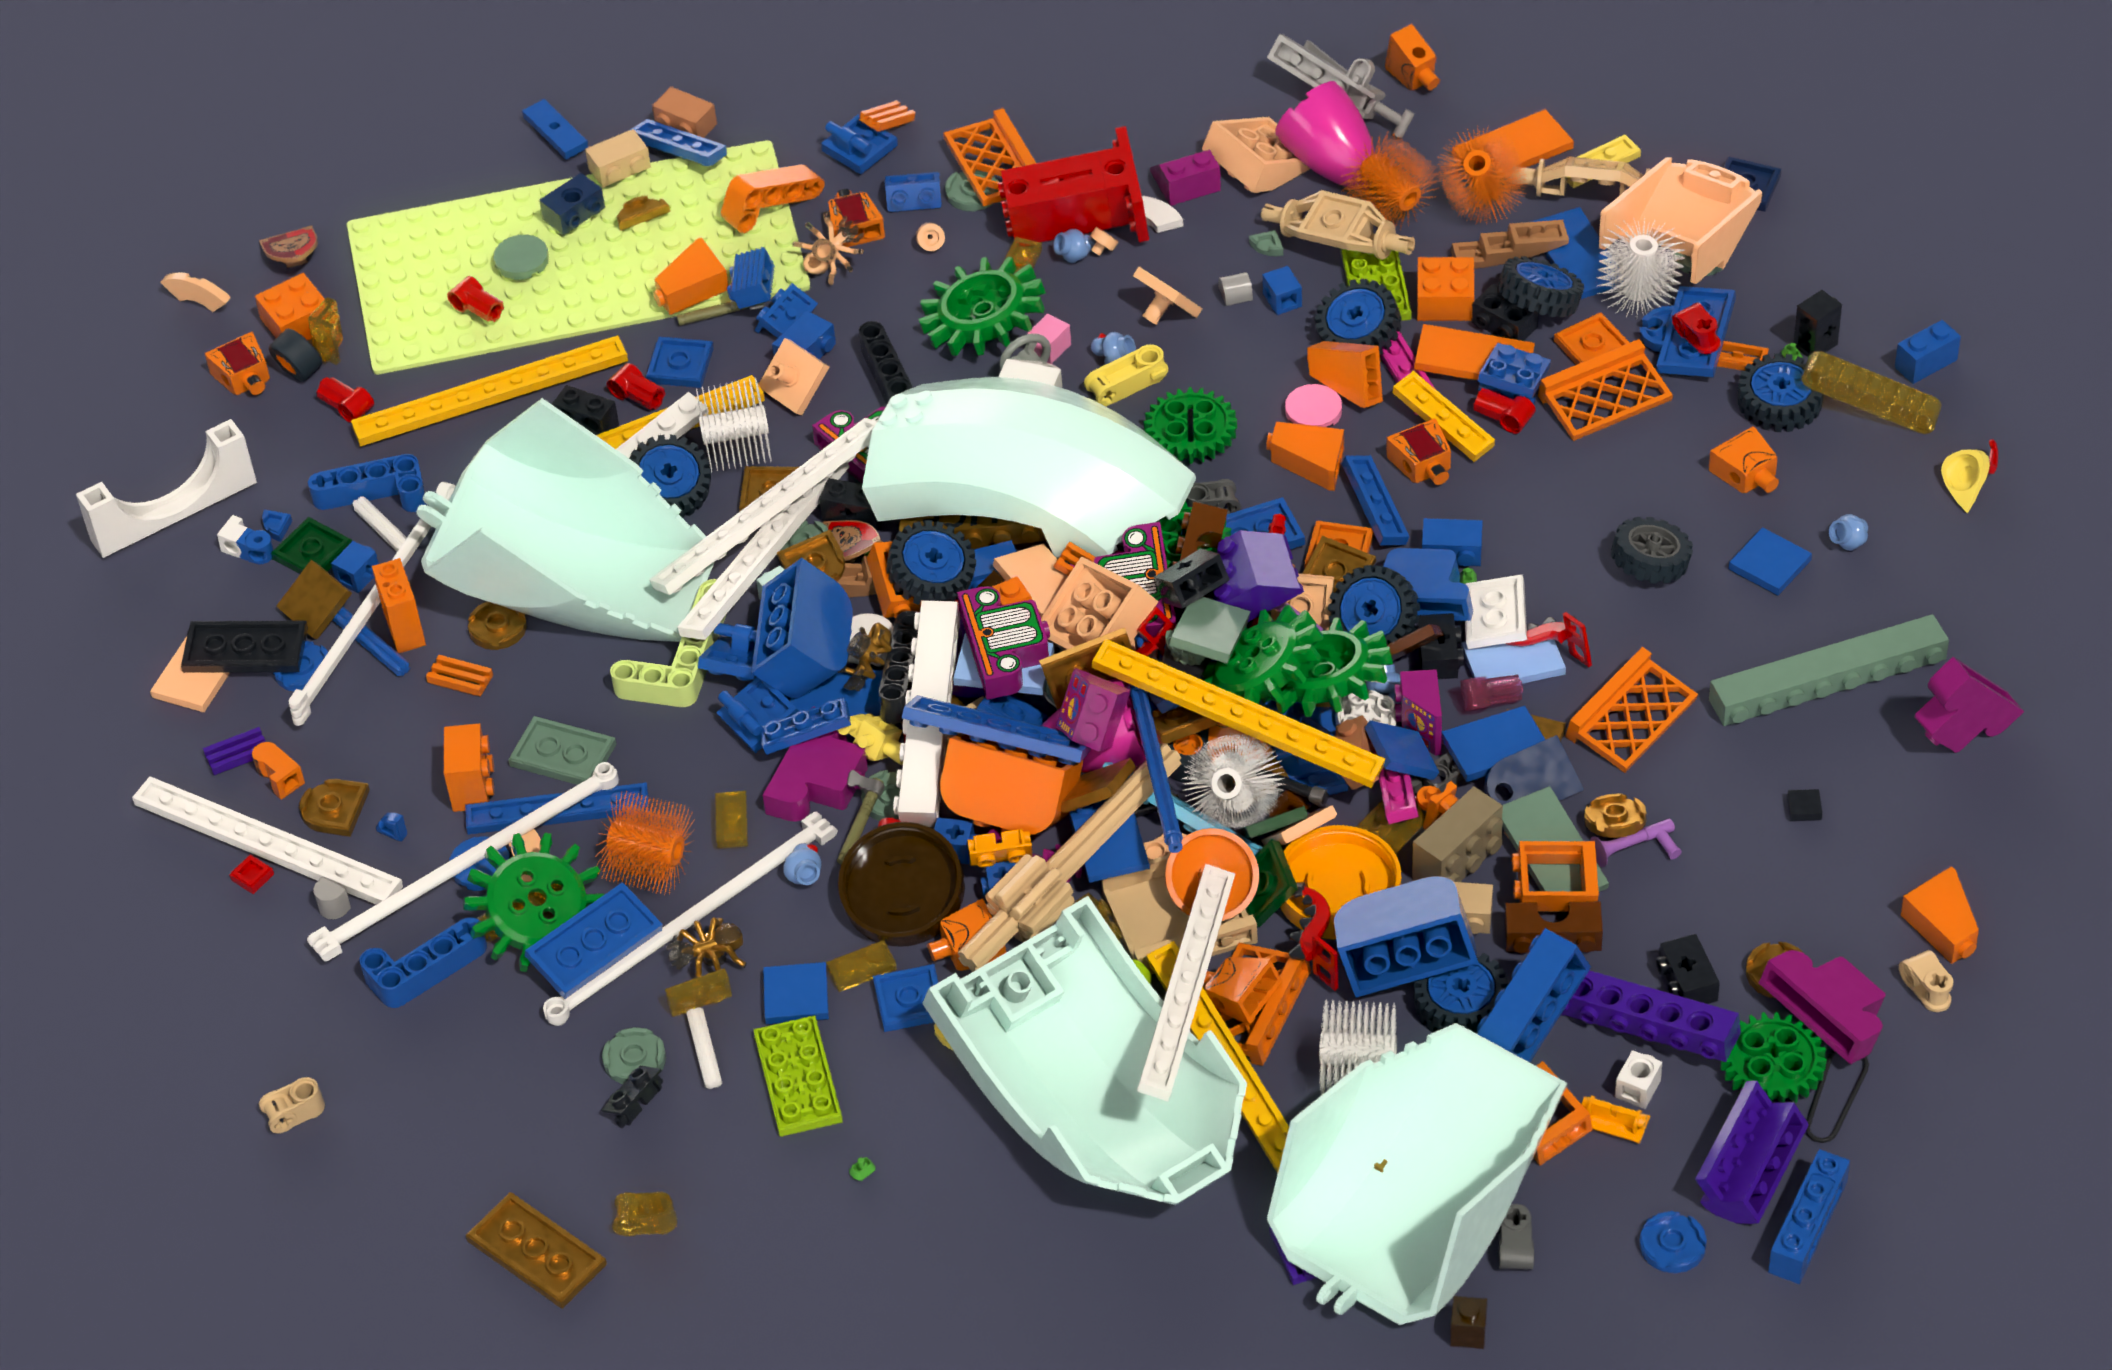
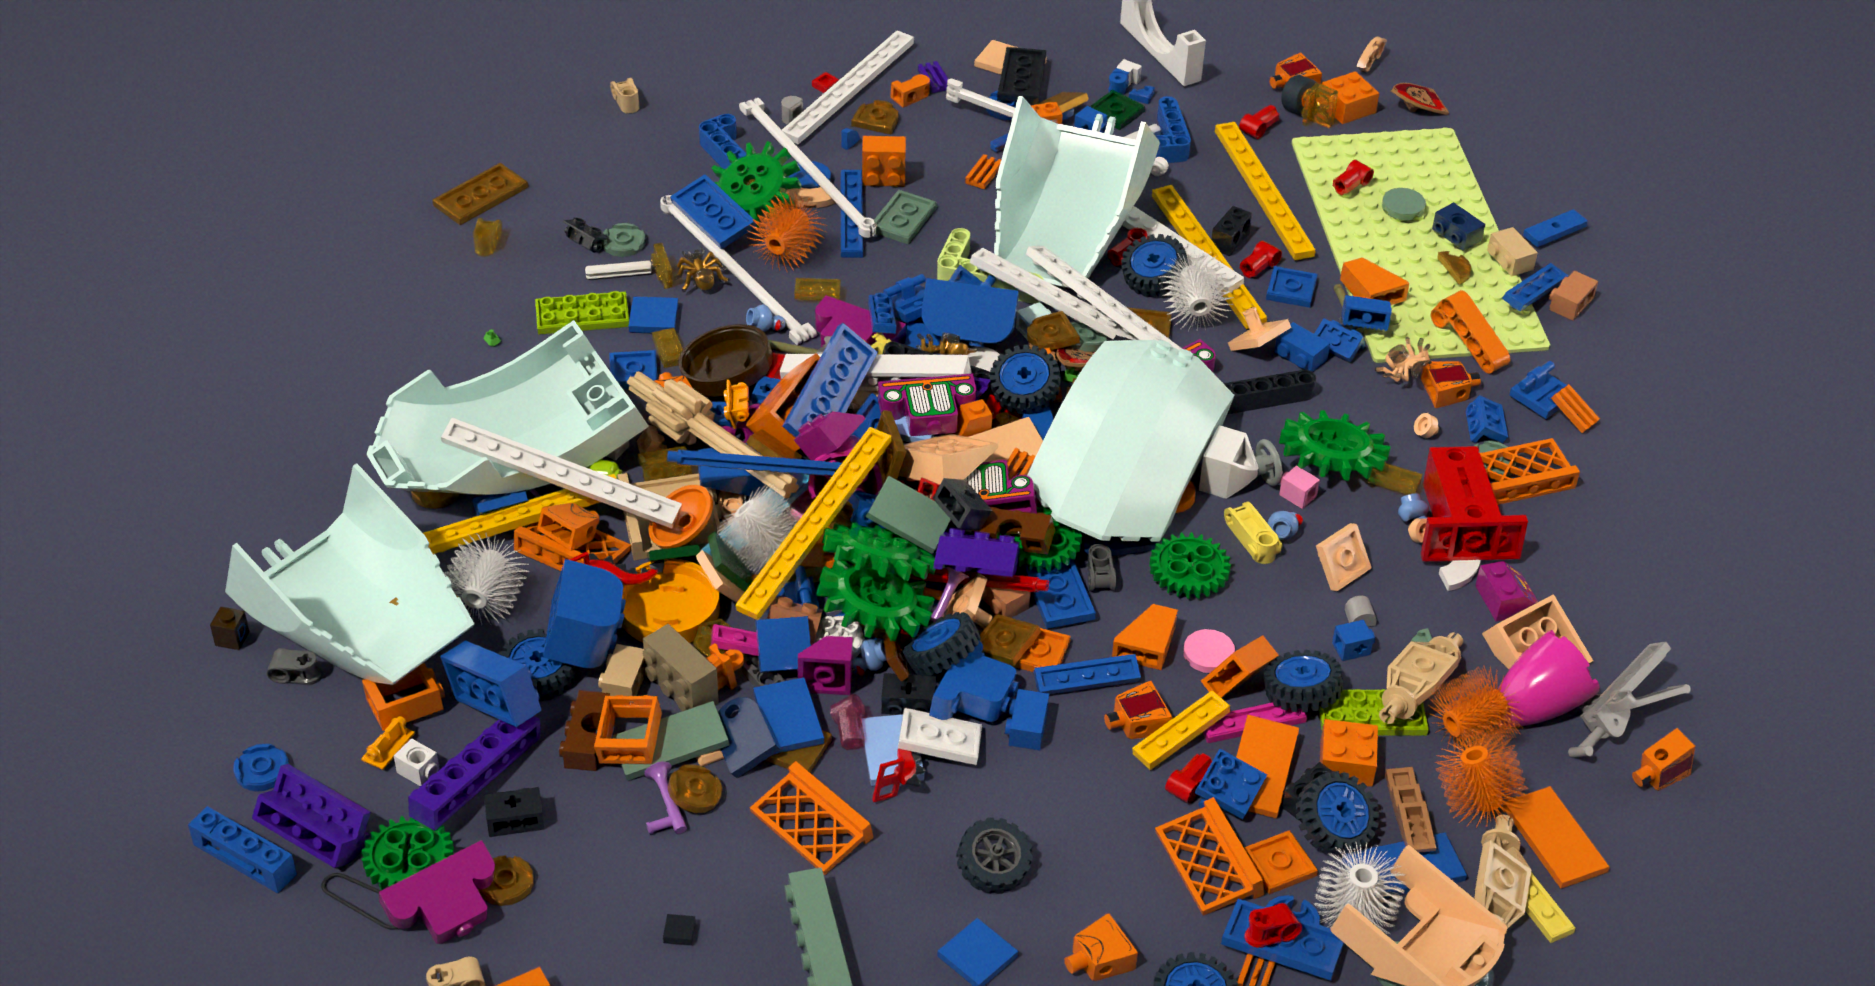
camera: 90 degrees right, 5 degrees down
bright green rock [1459,568,1477,584] -> none

